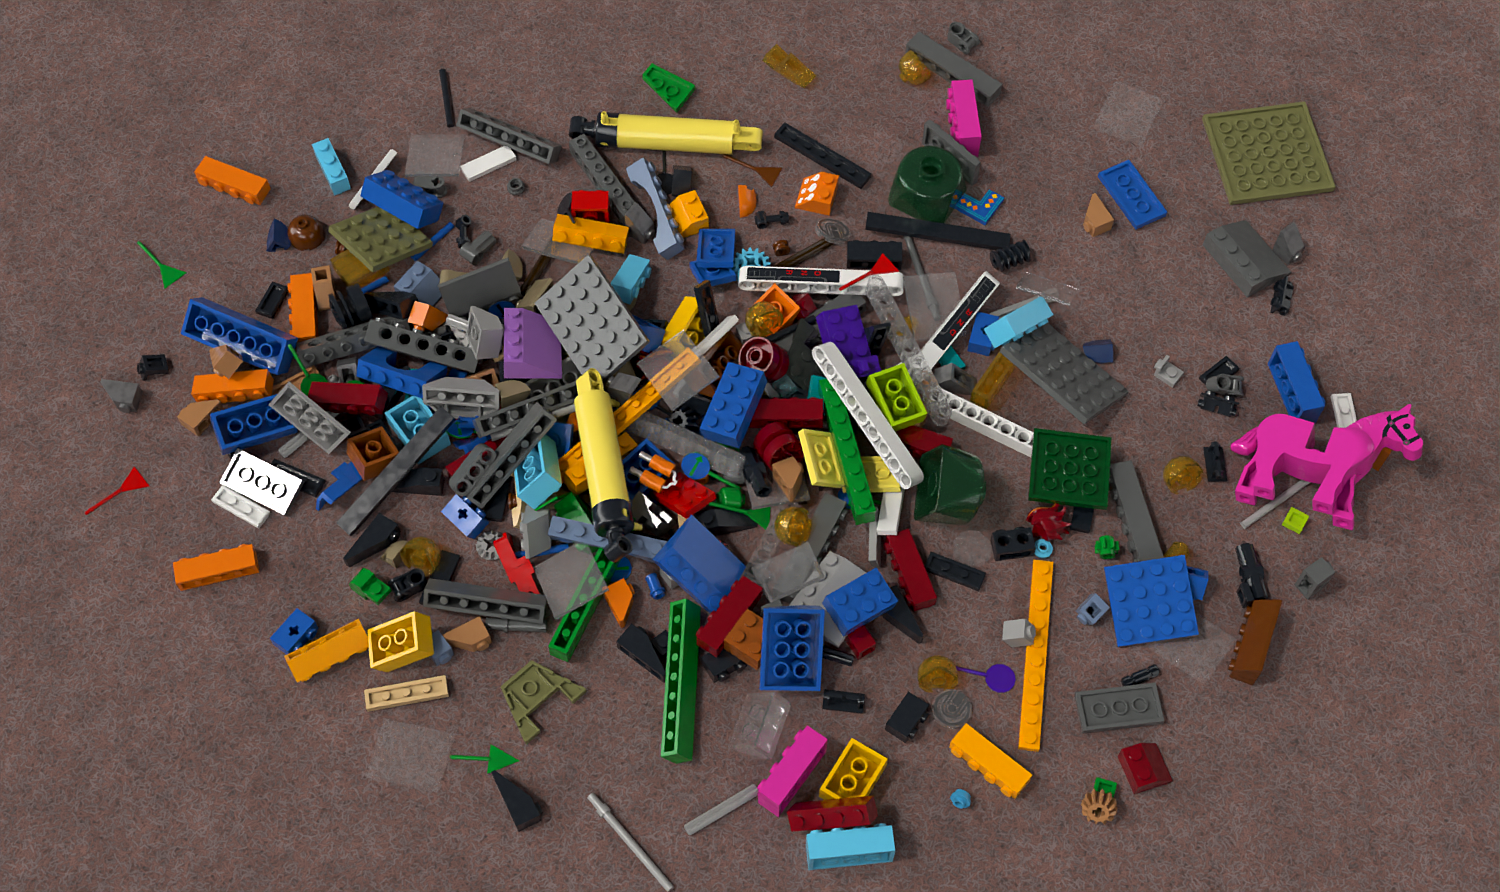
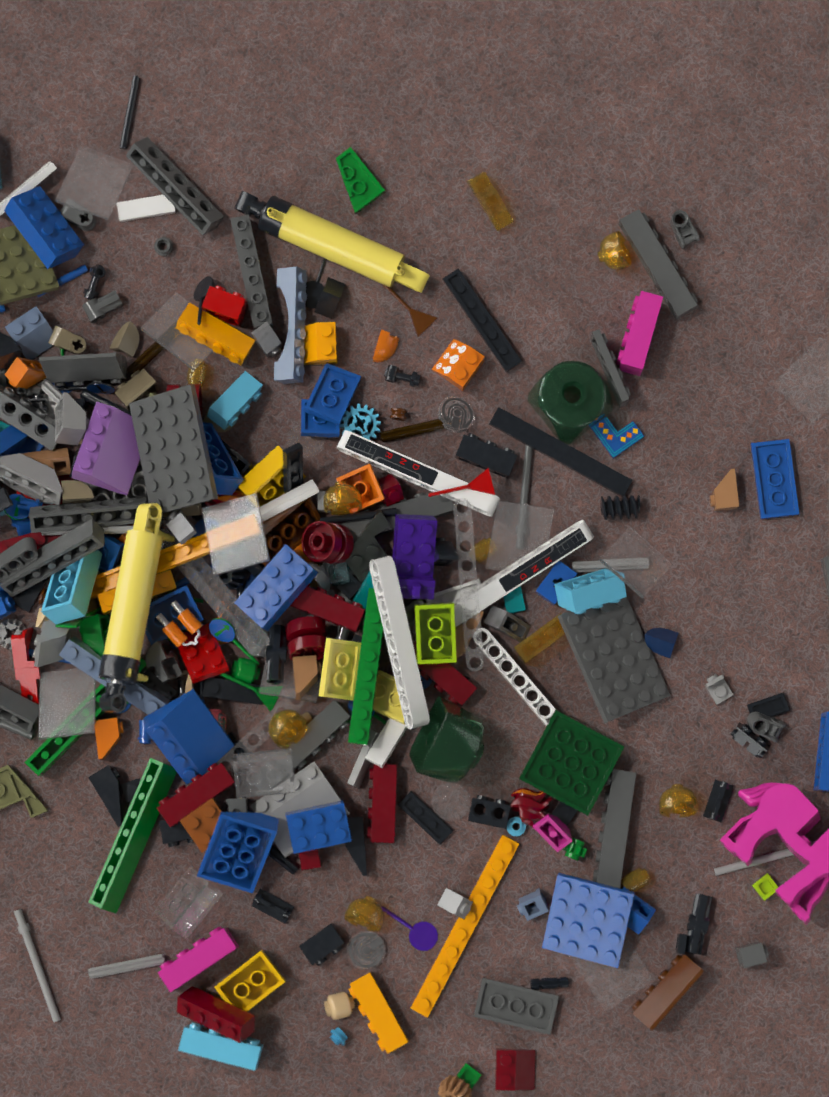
camera: 25 degrees right, 20 degrees up
none -> tan head [324,992,355,1020]
none -> dark pink slope [533,814,573,852]

